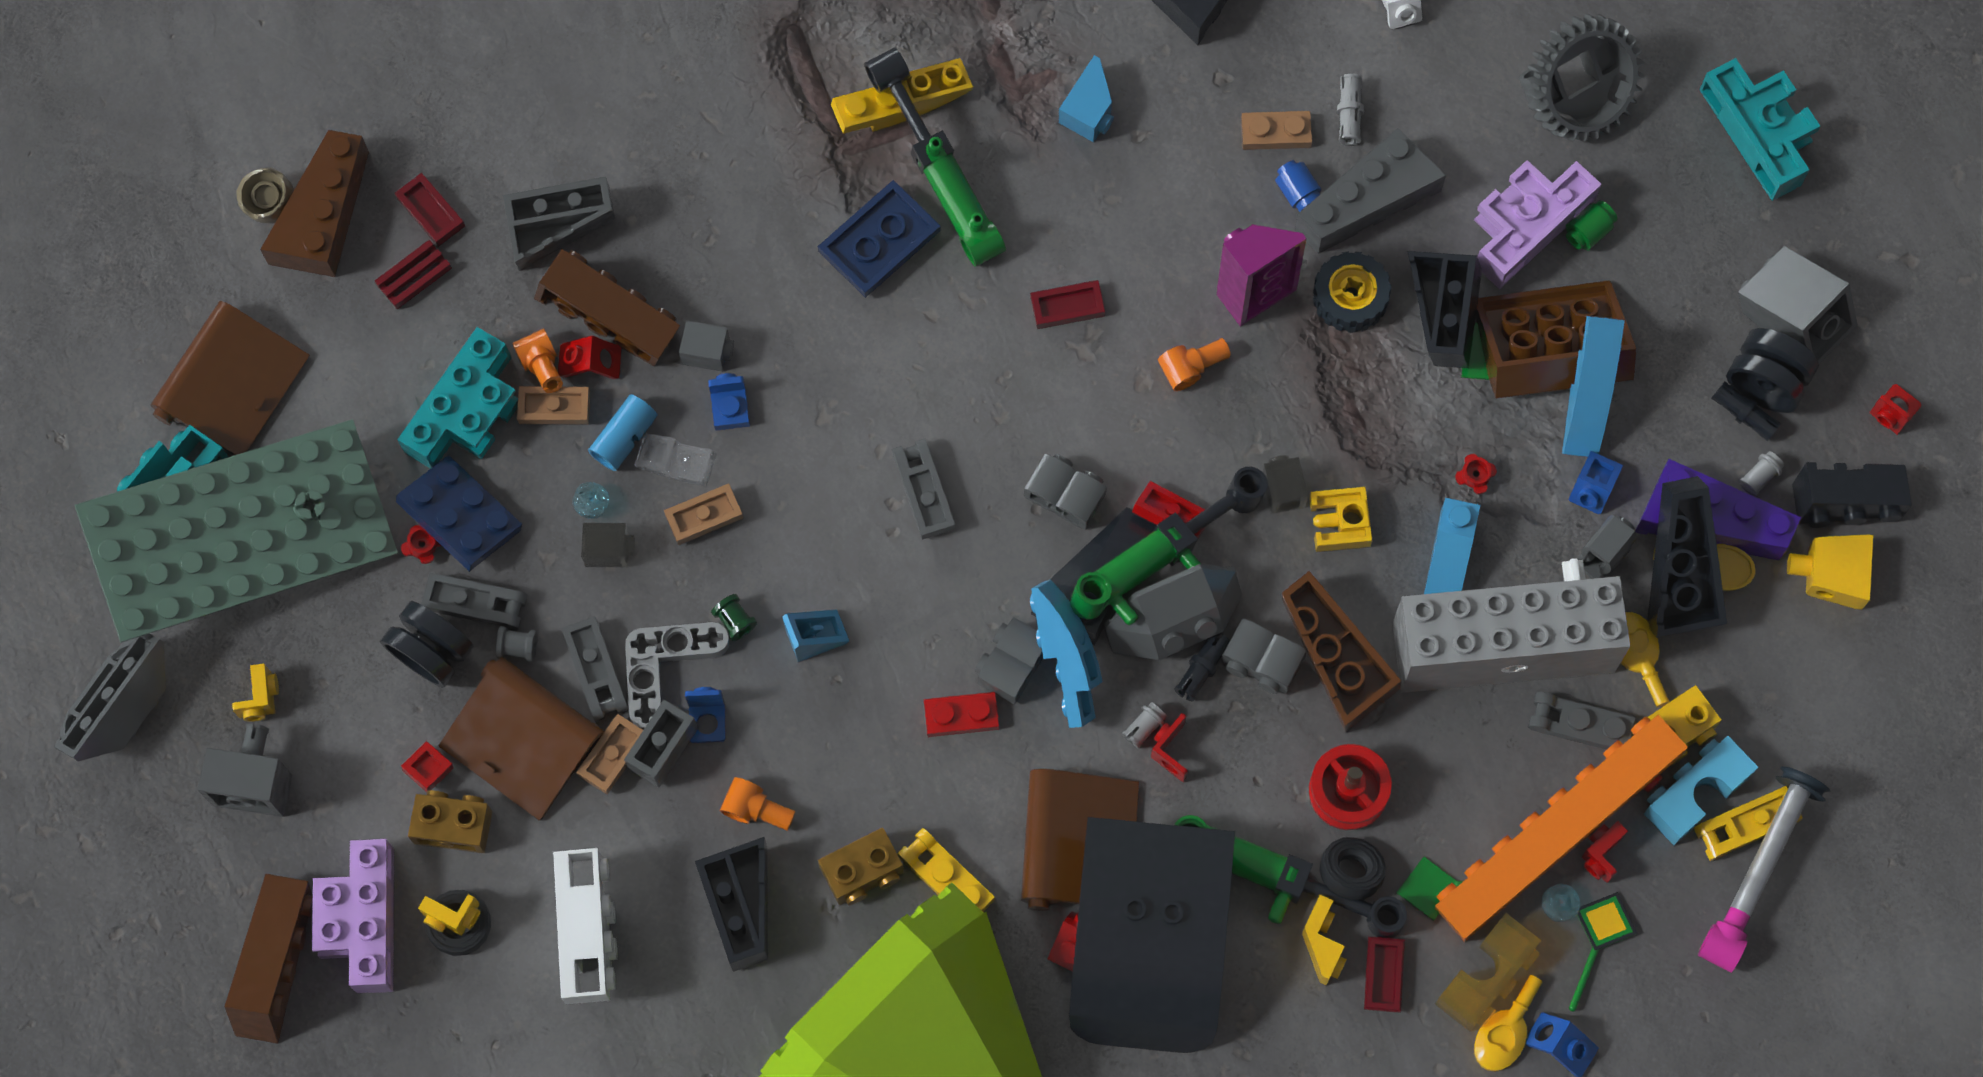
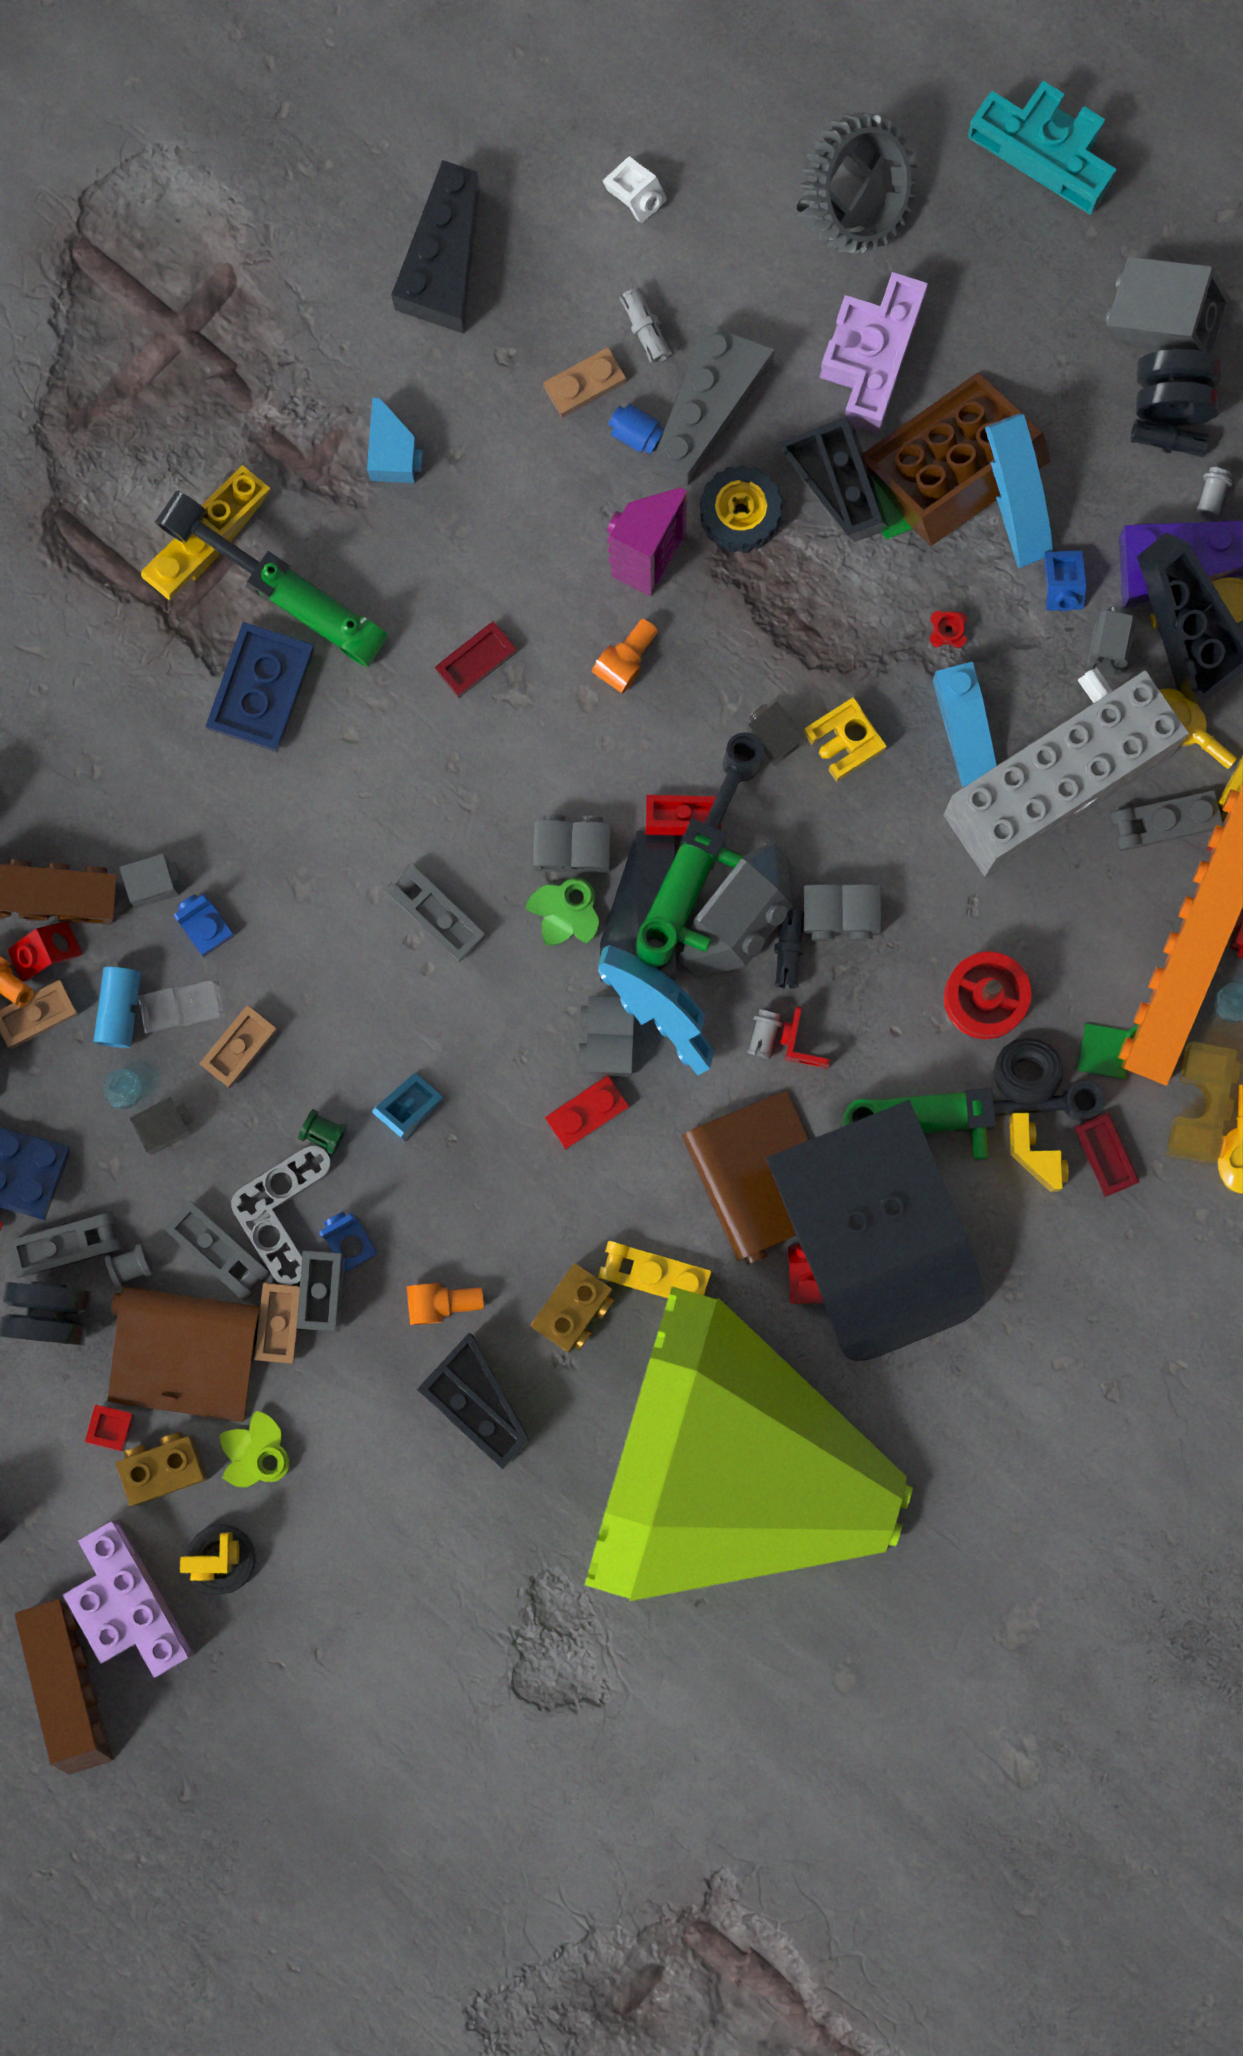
camera: 25 degrees left, 10 degrees up
white piece [553,848,618,1004] -> none
reddish brown wedge [1281,571,1402,733] -> none
green brick [1566,200,1618,251] -> none
none -> lime plate [219,1411,290,1487]
none -> bright green plate [525,878,599,946]

